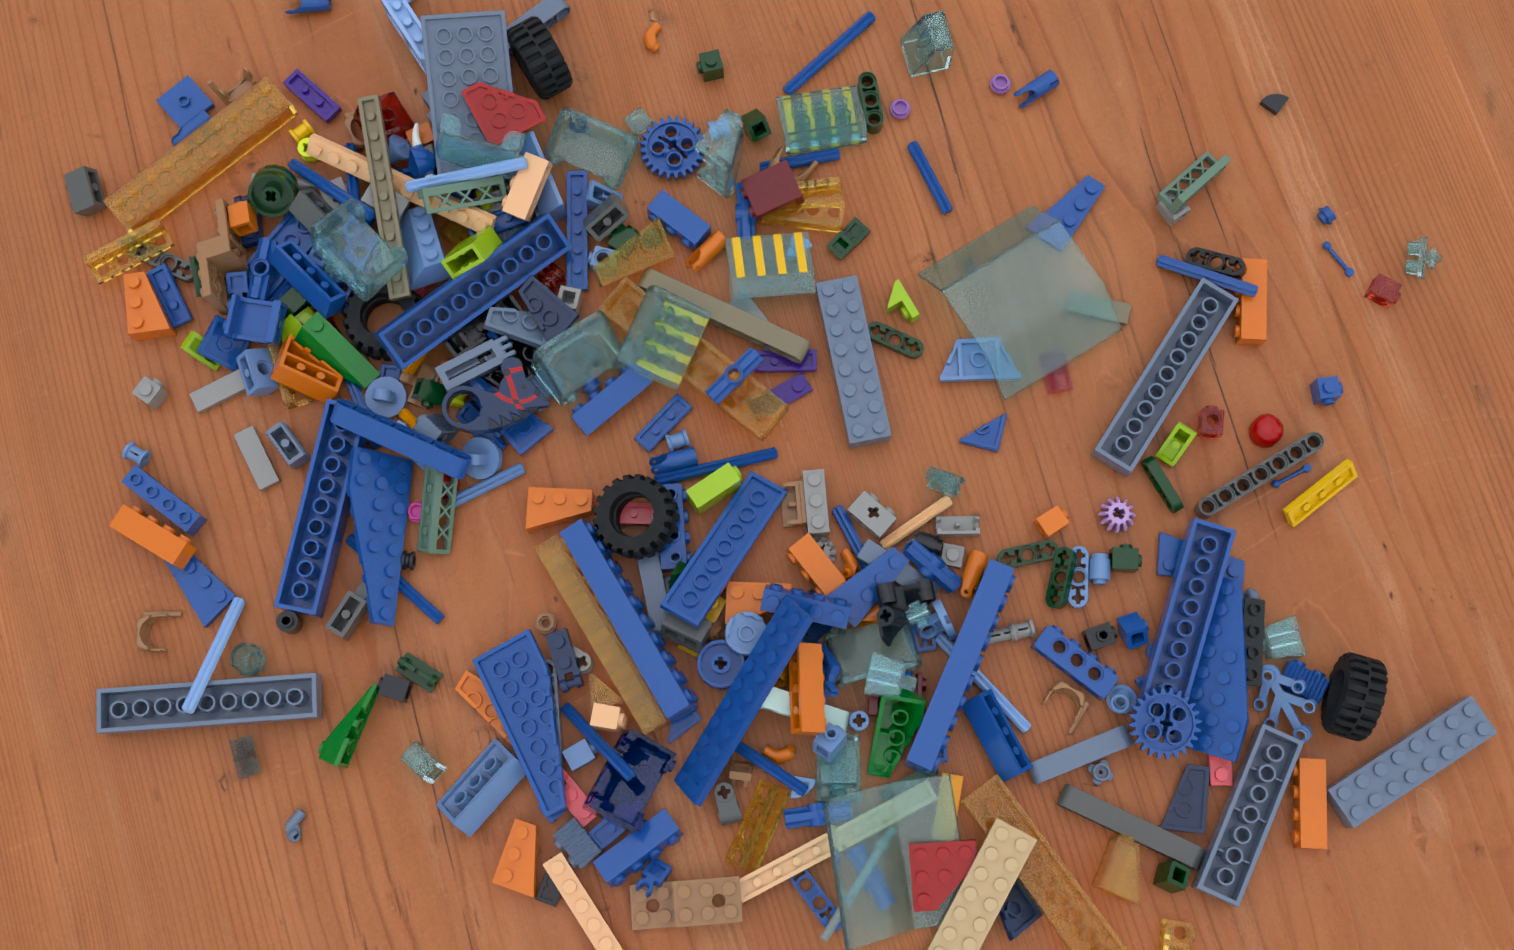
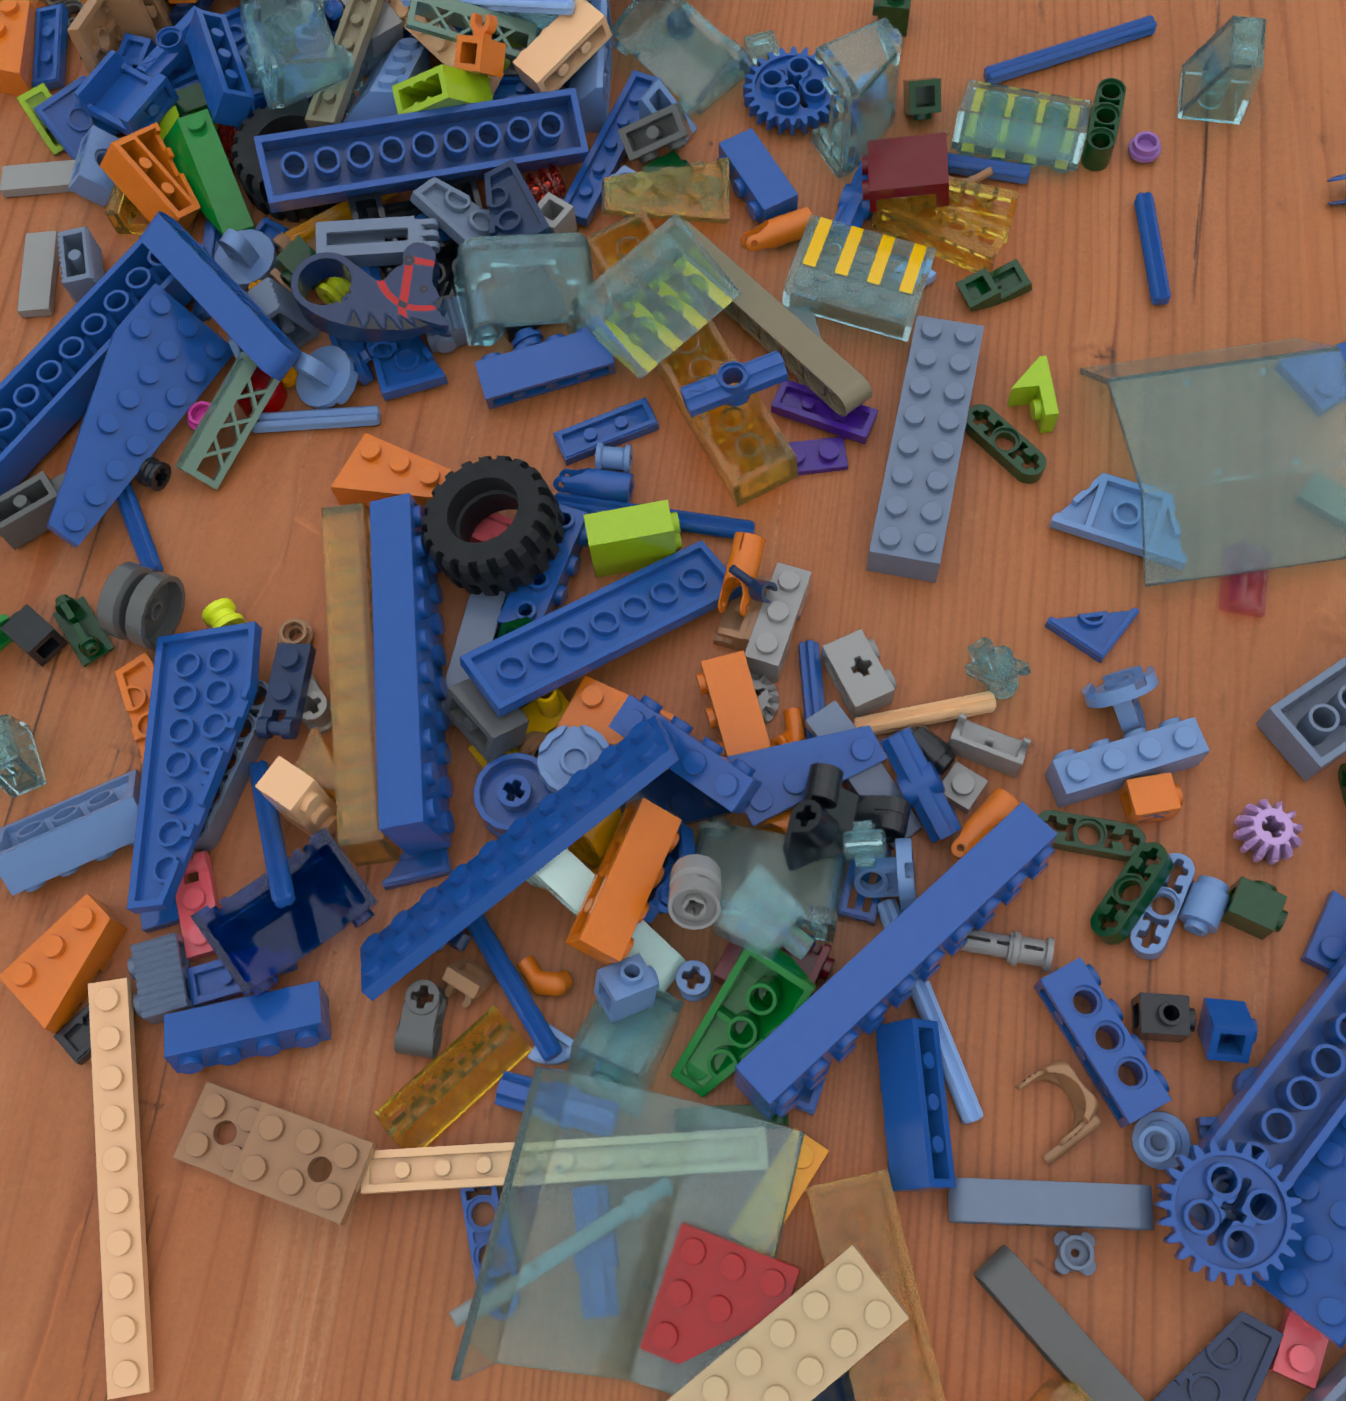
camera: 30 degrees right, 10 degrees down
medium blue brick [562,739,598,772] -> none
blue plate [636,858,672,898] -> none
medium lavender plate [990,74,1011,94] -> none
none -> dark grey wheel [97,562,185,650]
none -> neon yellow wheel [201,598,247,628]
none -> orange brick [454,13,506,78]
none -> light grey wheel [668,854,722,930]
none -> orange piece [718,532,766,616]
none -> dark blue hand [729,565,778,603]
none -> medium blue brick [1045,717,1210,808]
none -> medium blue tile [1082,666,1159,734]

